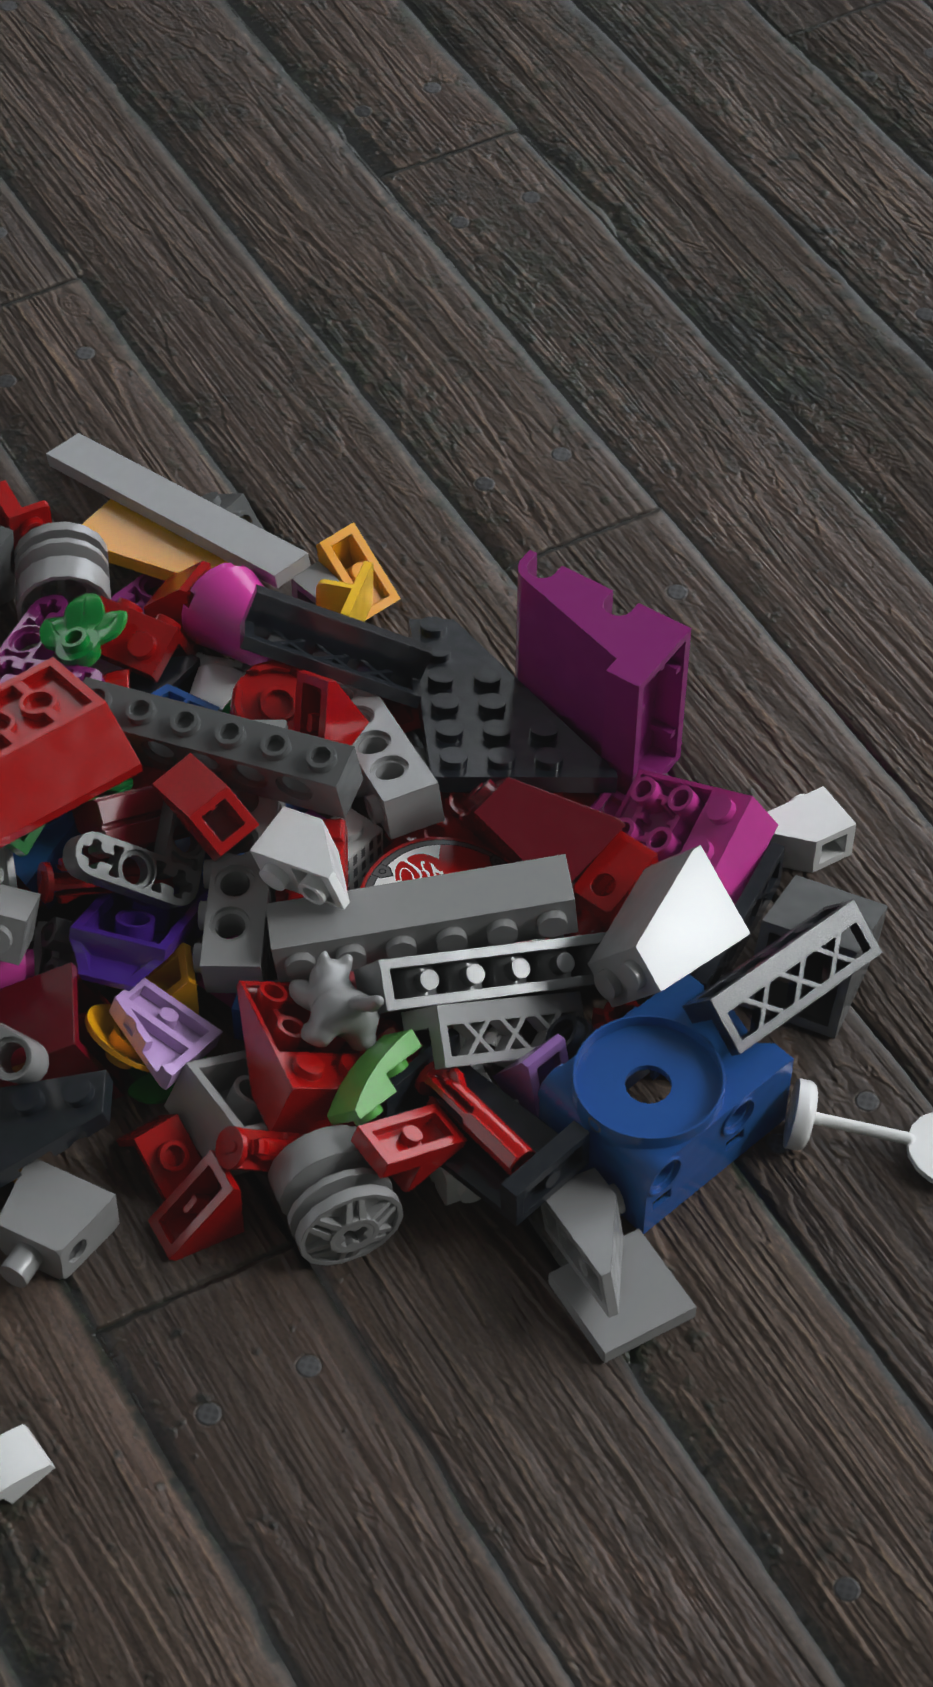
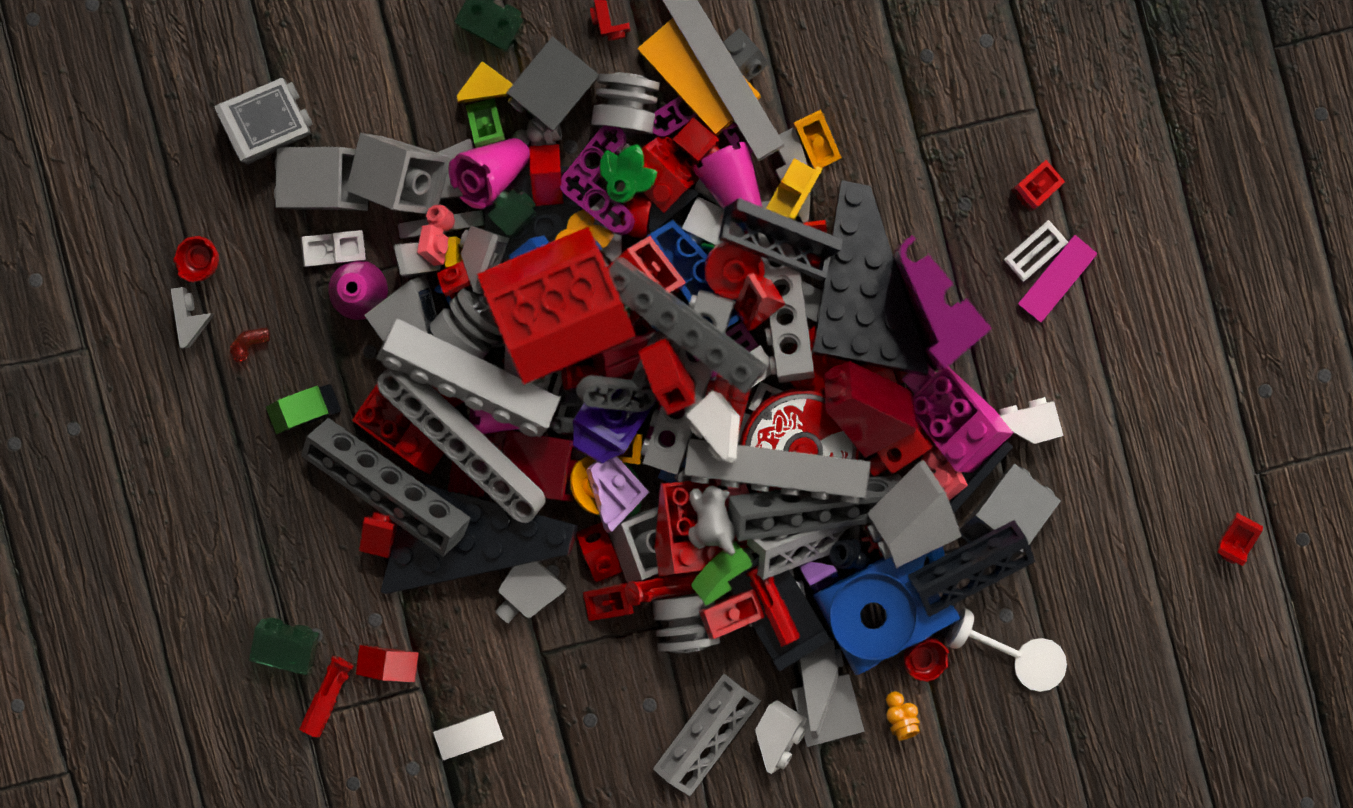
camera: 15 degrees right, 40 degrees up
none -> light grey fence [653,674,761,796]
none -> white slope [755,700,807,774]
none -> light orange piece [886,691,920,741]
none -> red hair [904,637,949,682]
none -> white tile [1003,220,1068,282]
none -> red slope [1011,160,1065,212]
none -> dark pink tile [1018,235,1098,323]

